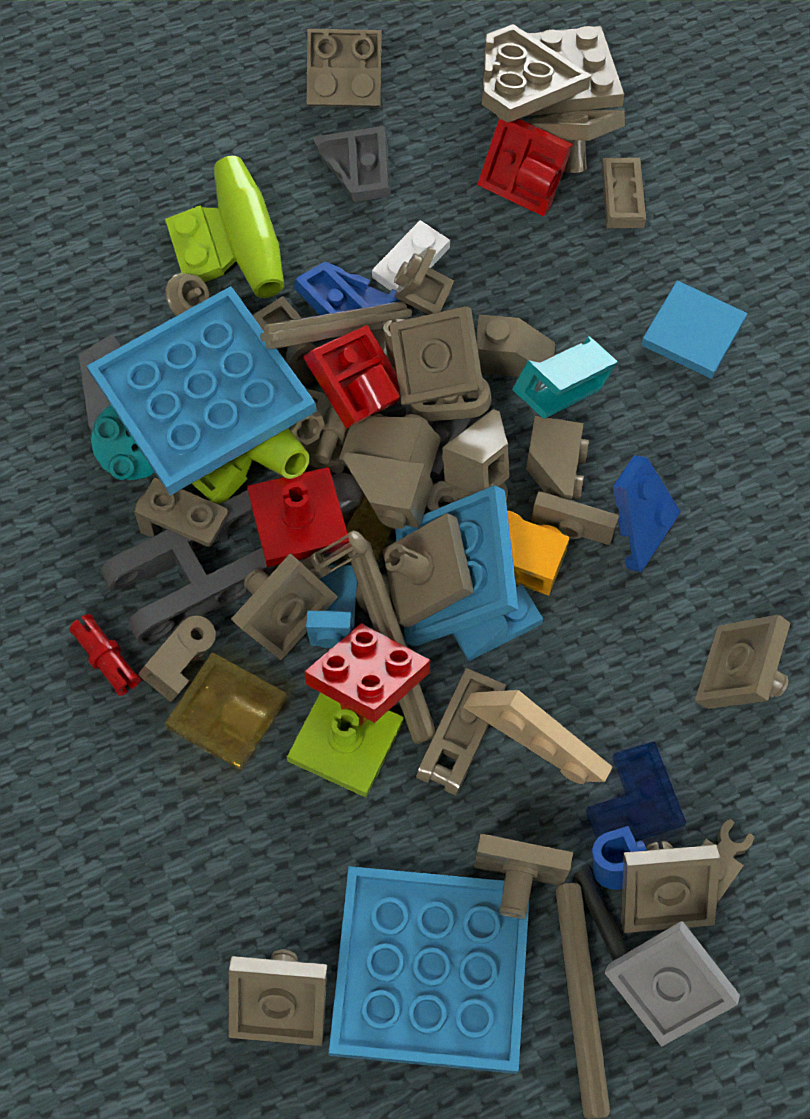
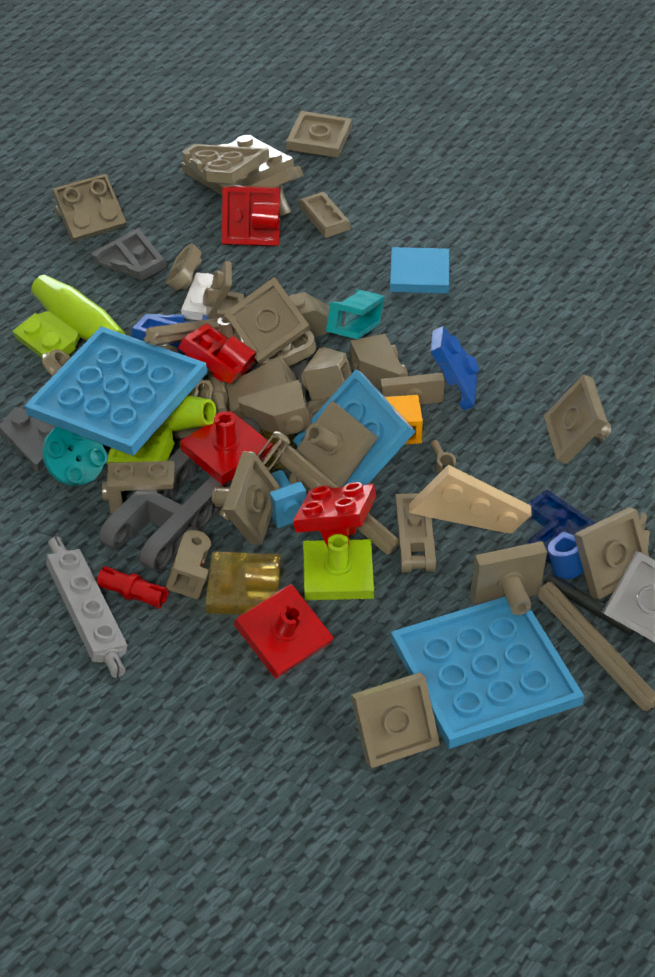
camera: 25 degrees left, 20 degrees down
dark azure slope [452,585,543,661] -> none
none -> light grey plate [46,537,127,678]
none -> dark tan plate [166,243,202,291]
none -> red tile [233,584,334,679]
none -> dark tan plate [286,111,352,158]
none -> dark tan hand [431,440,456,474]

